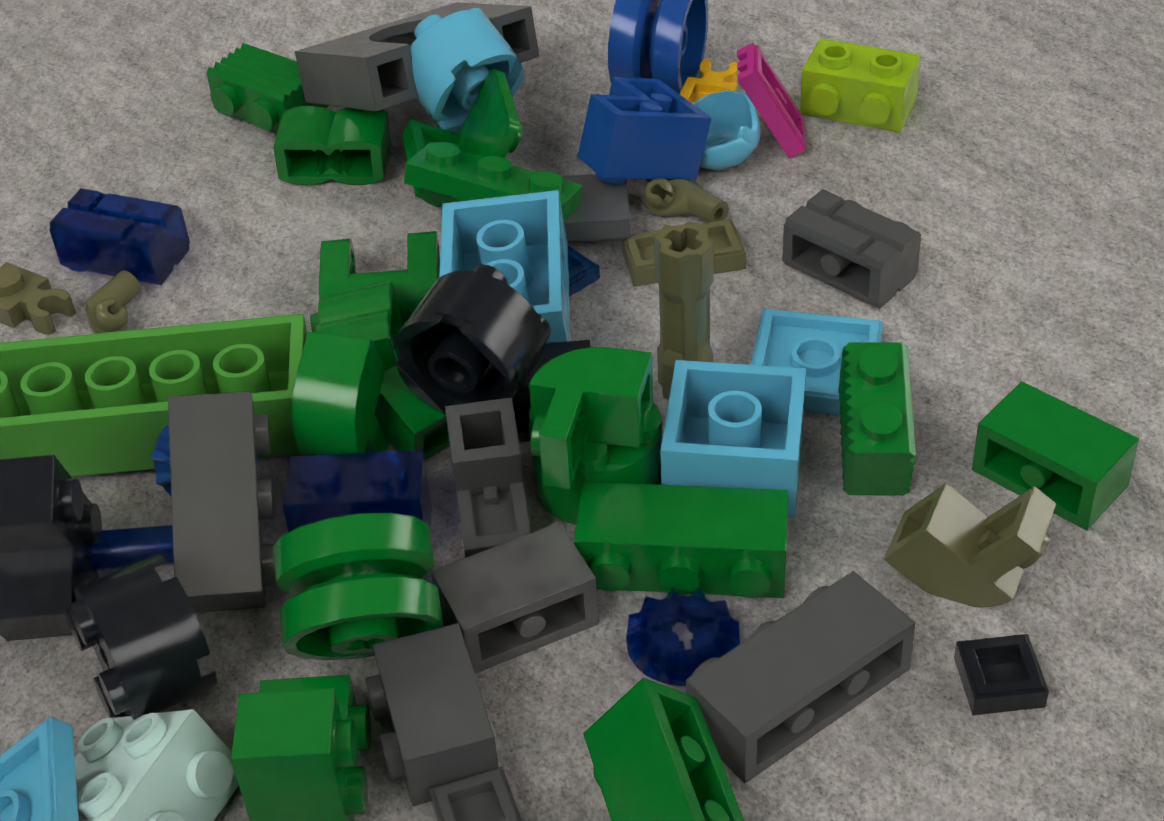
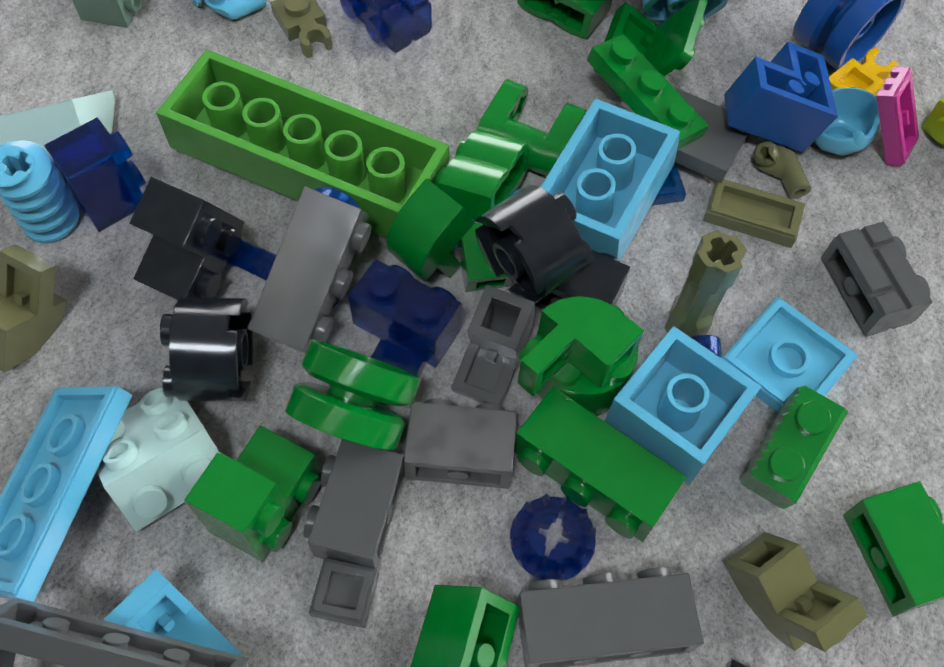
camera: 25 degrees right, 20 degrees up
olive arm [85,270,141,334] -> none

